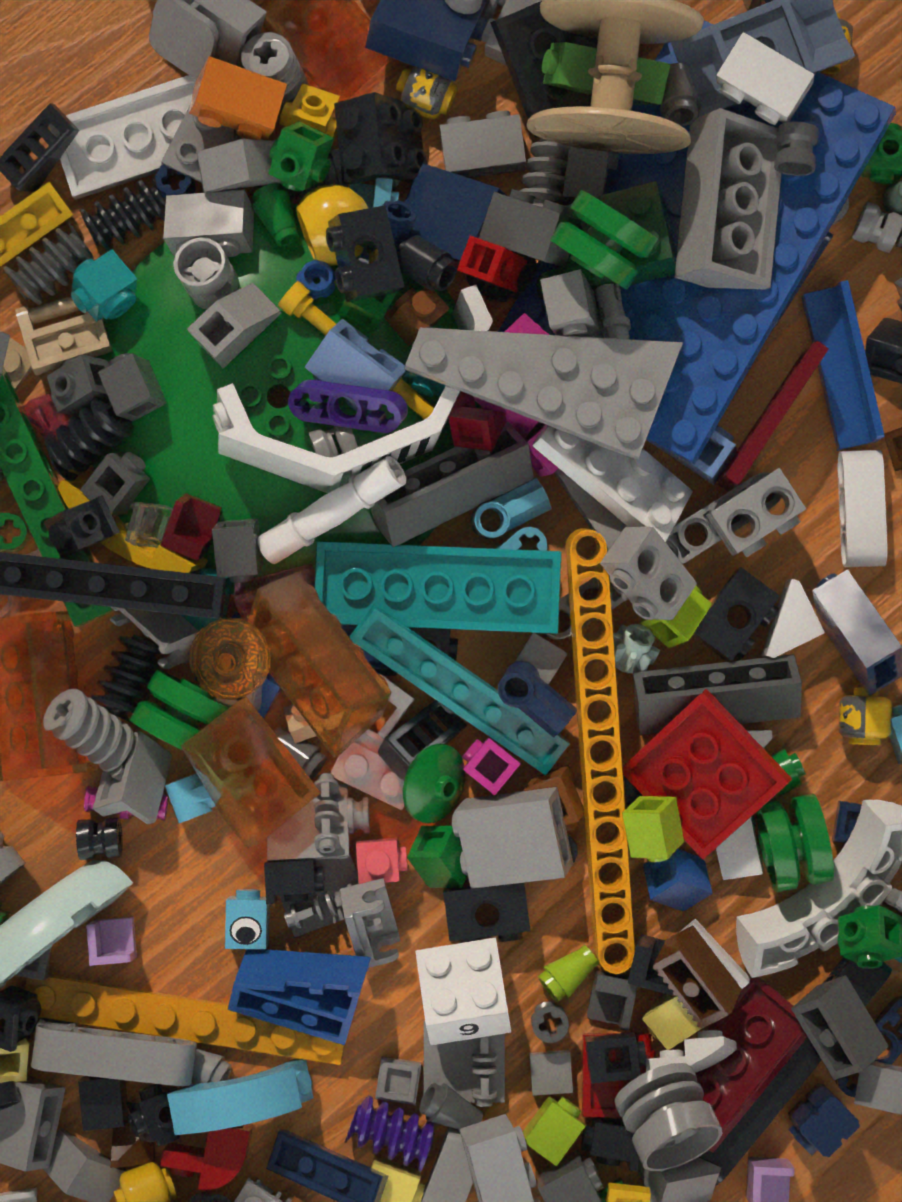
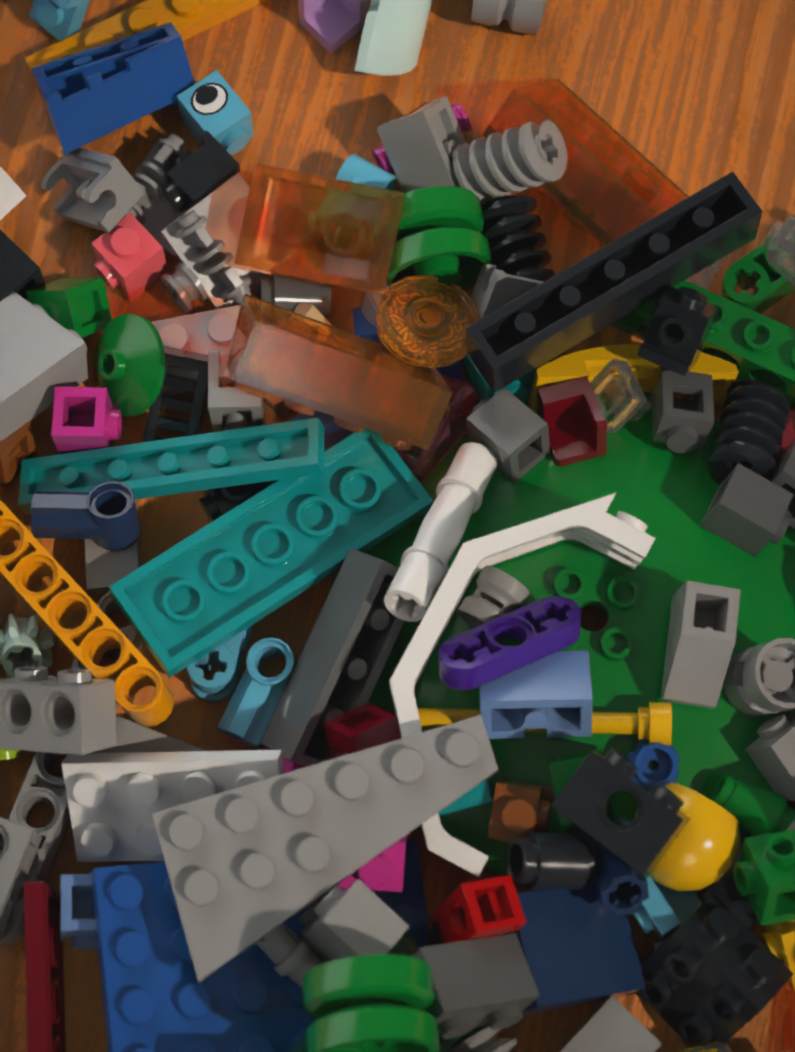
camera: 140 degrees right, 15 degrees down
black wheel [76,817,123,860] -> none

